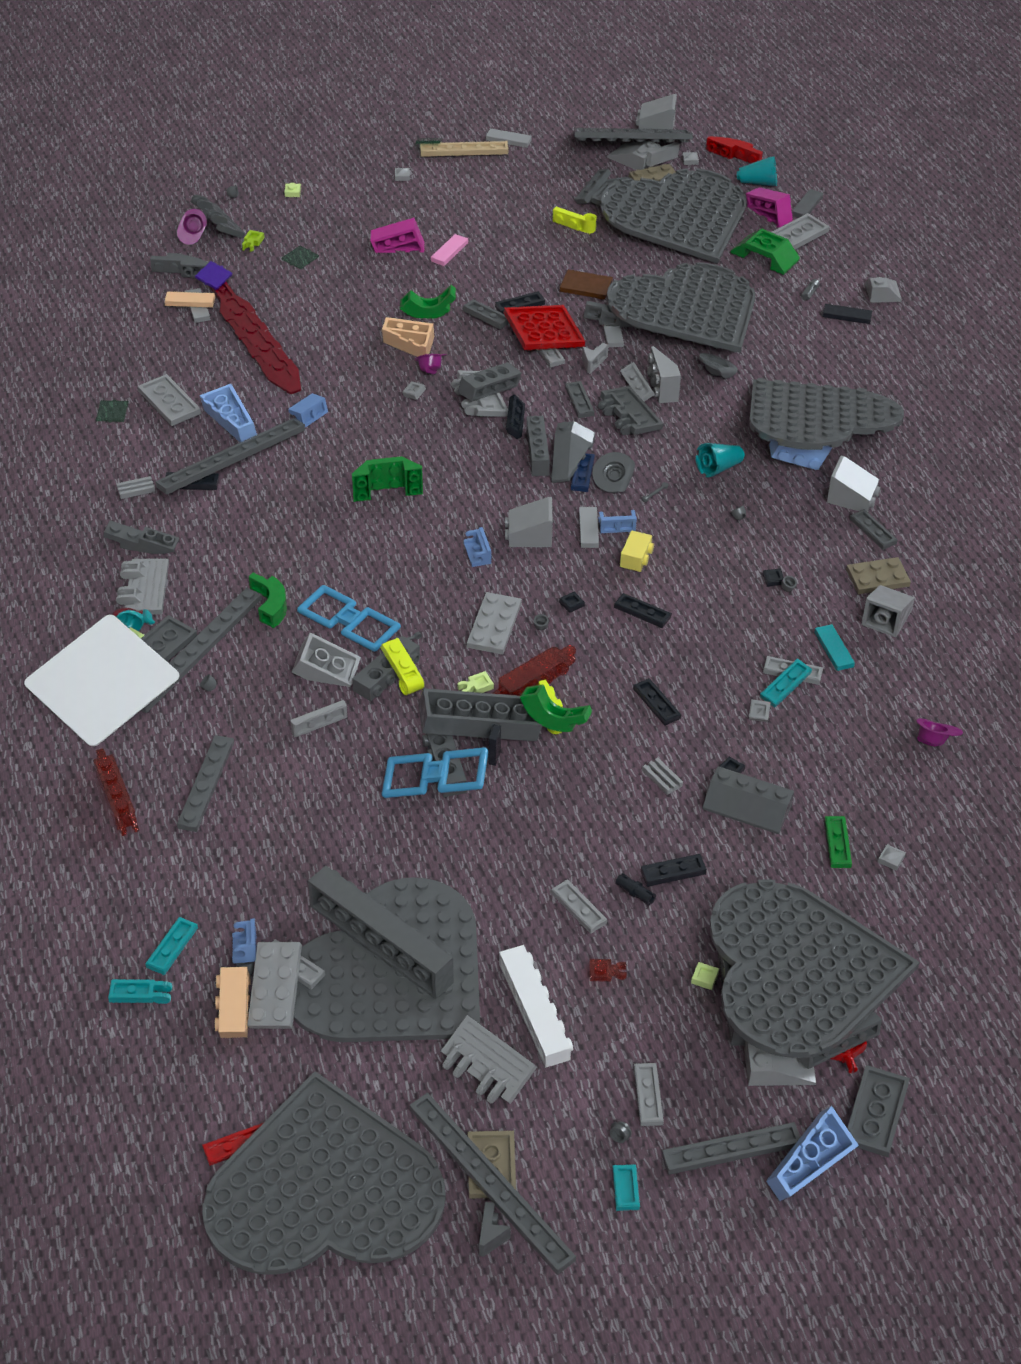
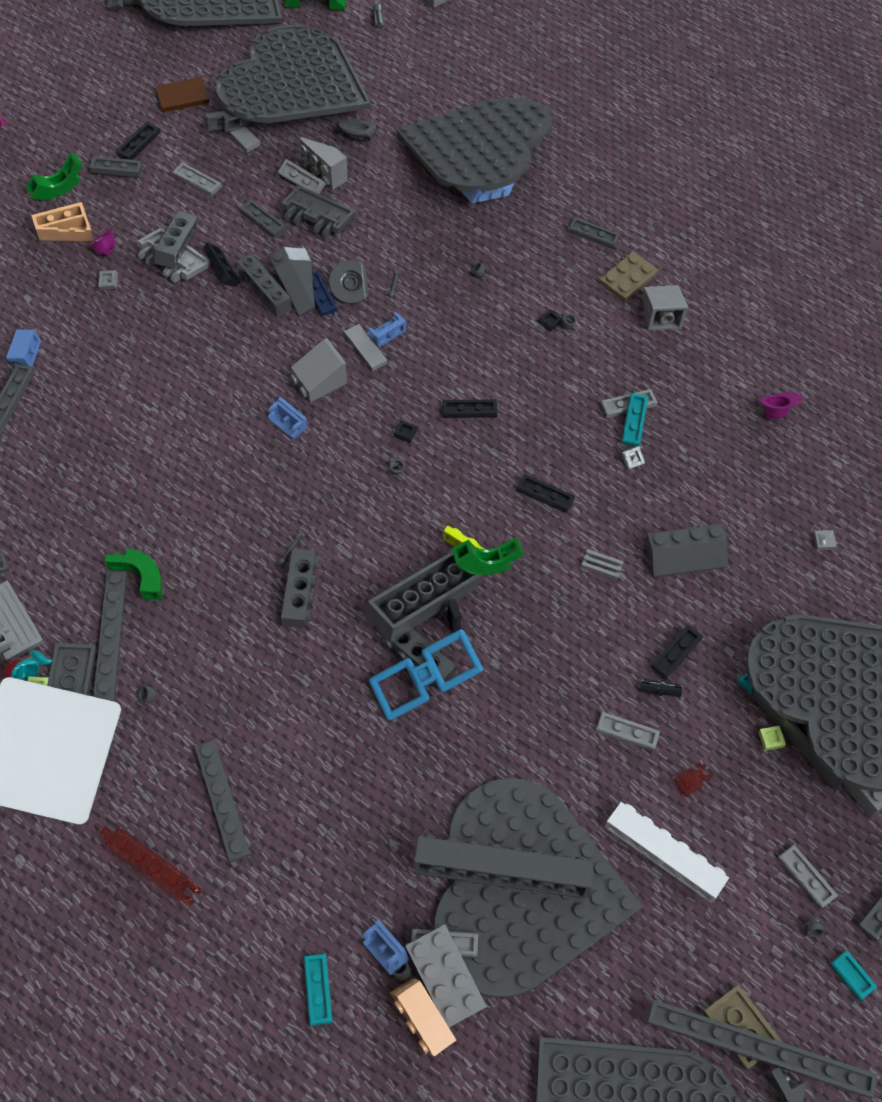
camera: 35 degrees left, 15 degrees up
teal hinge [108,979,173,1004] -> none
light grey tile [290,700,347,737] -> none
light grey slope [292,633,361,687] -> none
dark azure bar [297,585,401,652] -> none
green slope [352,456,423,502] -> none
neon yellow plate [380,638,424,695] -> none
bright pink tile [431,234,468,266] -> none
light grey hinge [441,1015,537,1104] -> none
yellowish green plate [458,671,494,693] -> none
light grey plate [467,592,522,654] -> none
clear red hinge [492,645,576,696] -> none
red plate [503,305,586,350] -> none
neon yellow plate [553,206,597,233] -> none
light grey slope [582,343,608,374] -> none
light yellow brick [620,530,654,572] -> none
teal cone [696,443,745,478] -> none
black tile [719,756,745,773] -> none
teal tile [814,624,855,671] -> none
black tile [823,303,872,324] -> none
green tile [824,816,852,868] -> none
light grey slope [827,455,881,512] -> none

